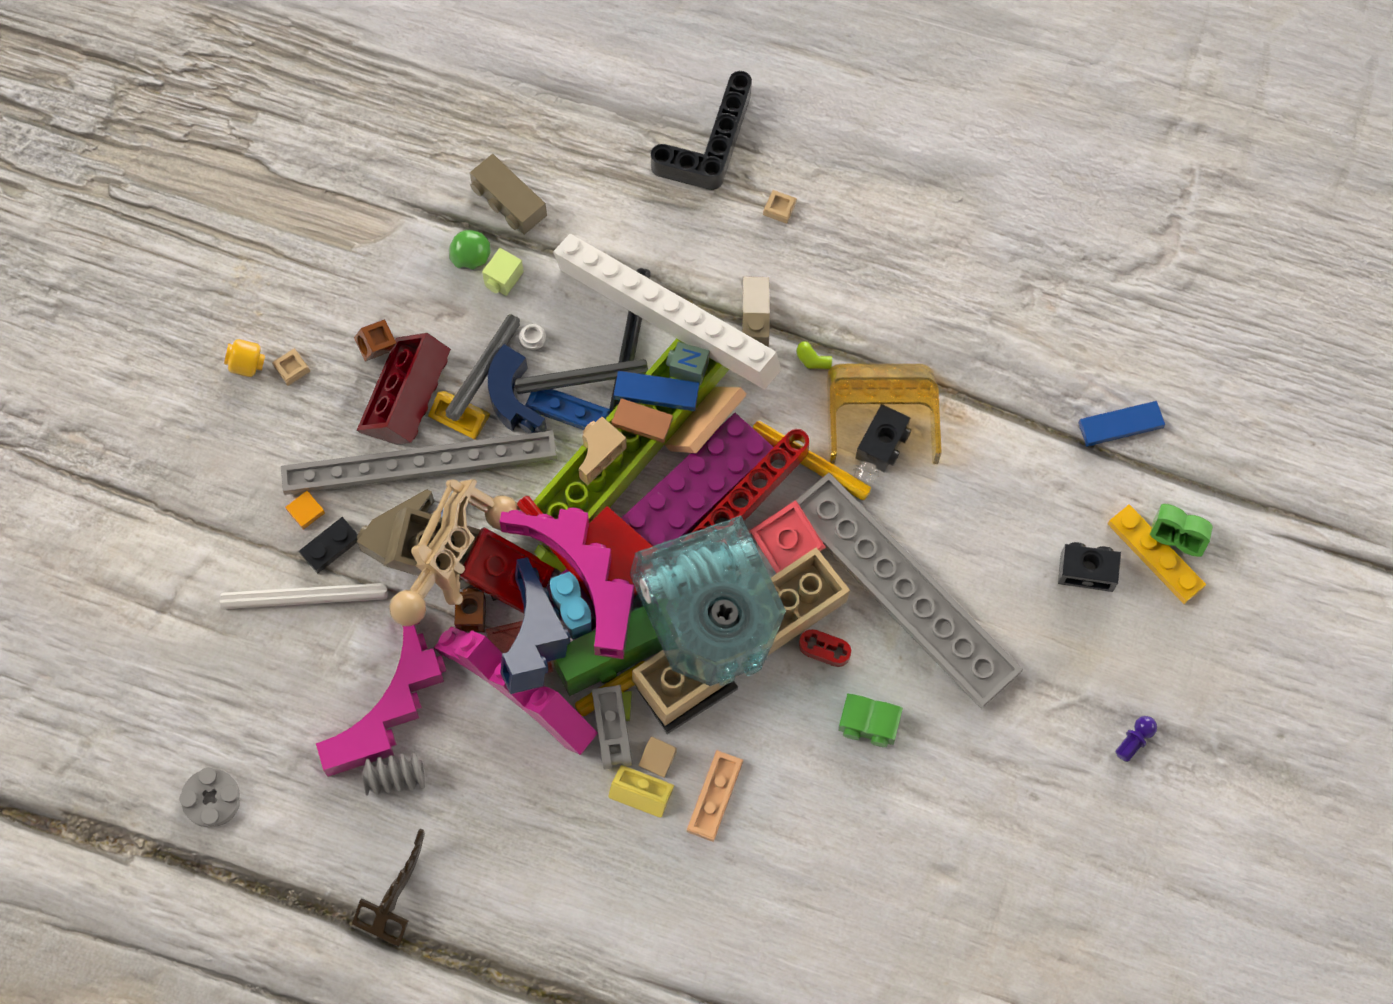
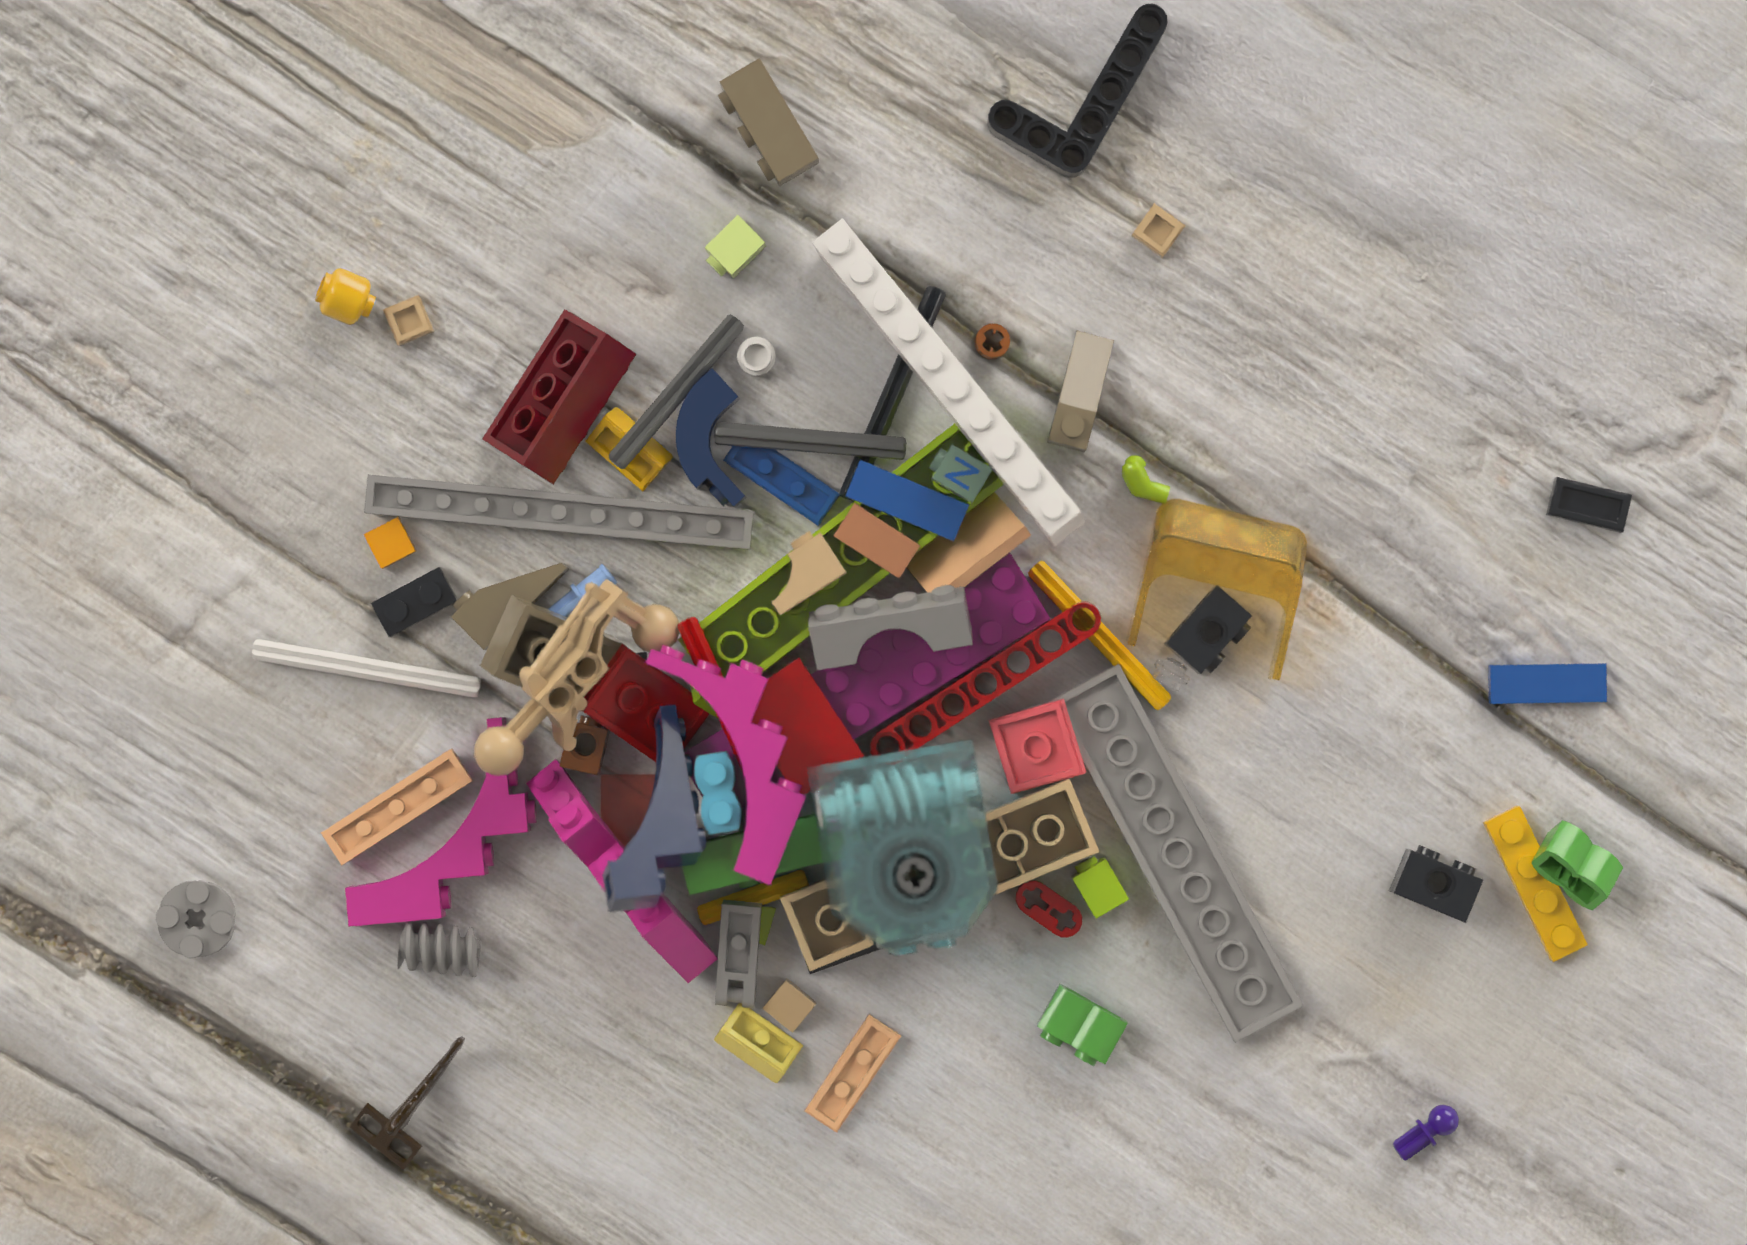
camera: 20 degrees right, 20 degrees up
dark orange brick [354,319,396,362] -> none
bright green hair [449,230,490,270] -> none
none -> light nougat plate [321,748,473,865]
none -> light grey arch [808,585,972,670]
none -> dark orange bush [975,323,1010,359]
none -> lime brick [1071,855,1129,919]
none -> black tile [1546,477,1632,533]

